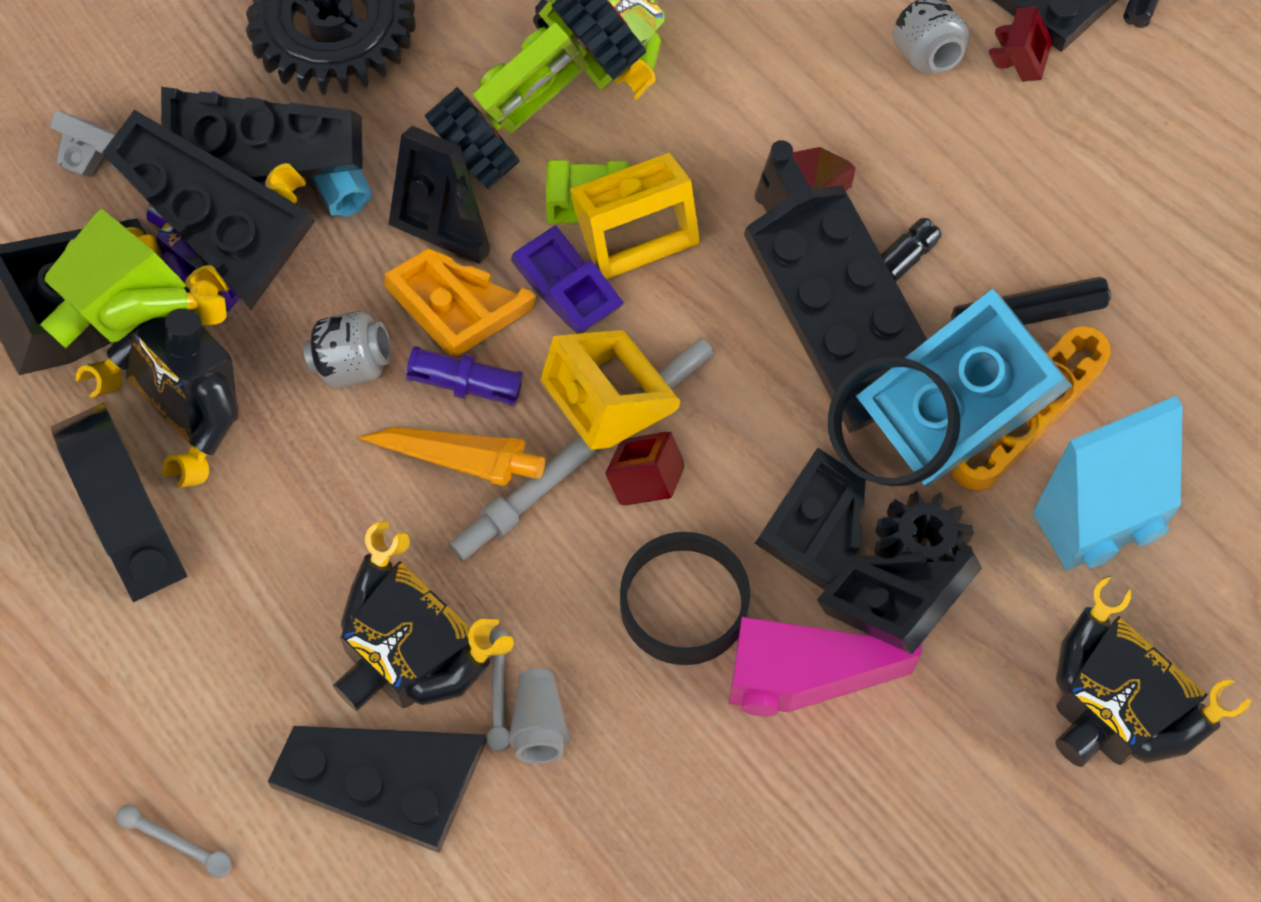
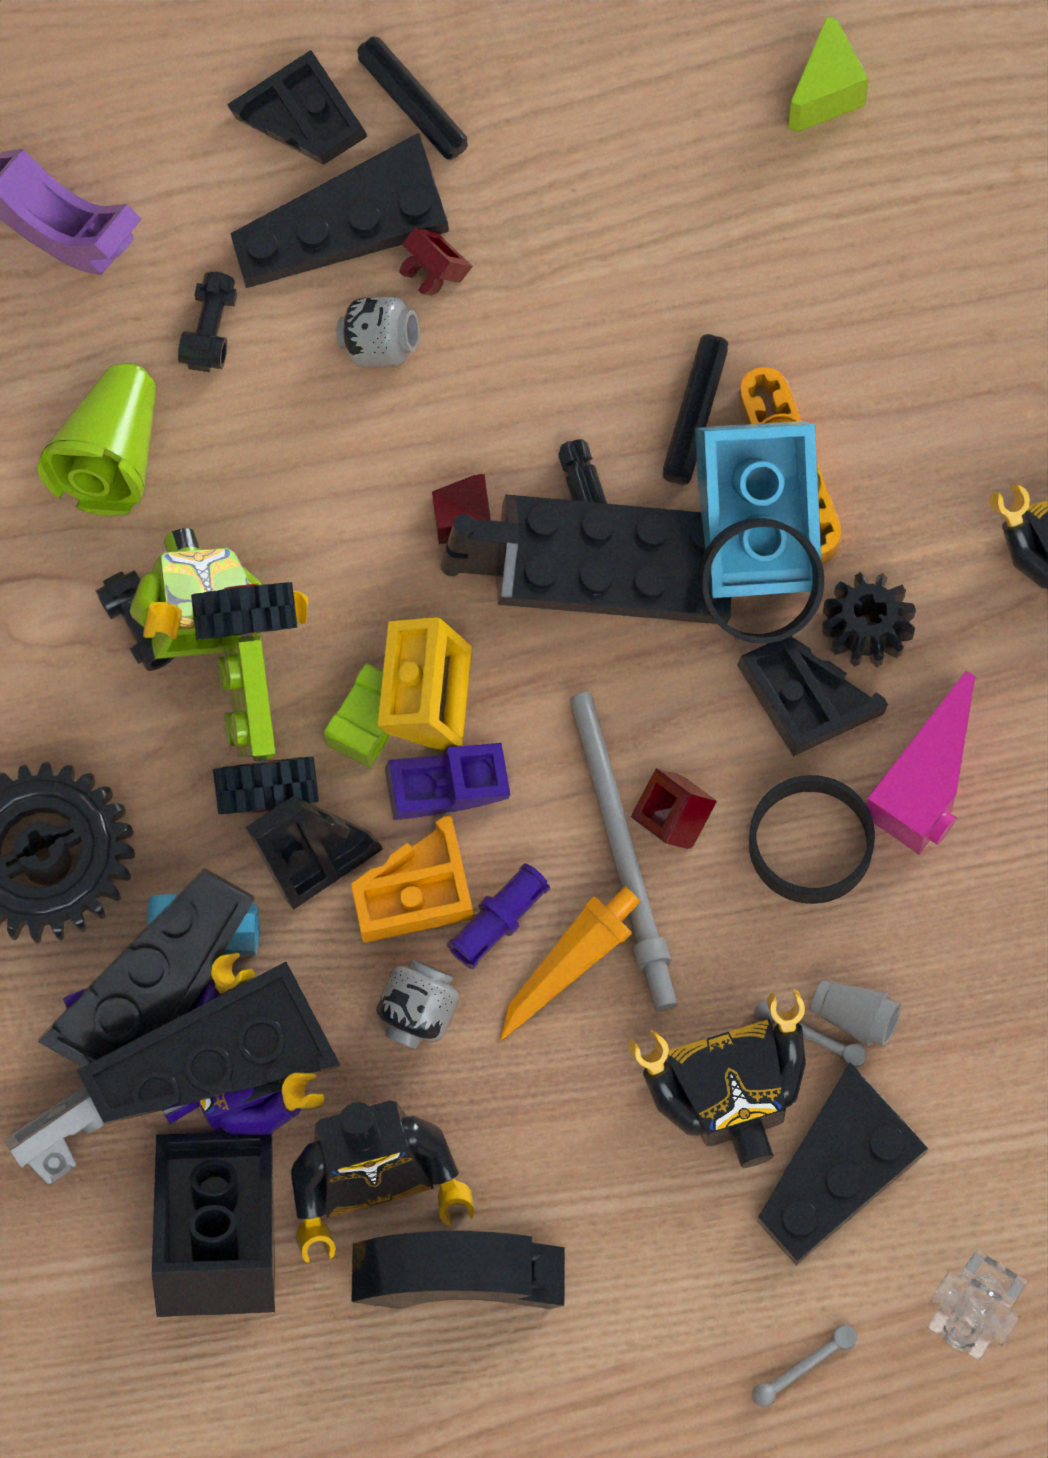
camera: 55 degrees left, 5 degrees up
lime torso [40,208,226,348] -> none
yellow tile [540,330,680,450] -> none
black wing [817,551,982,654] -> none
medium azure slope [1033,396,1183,571] -> none

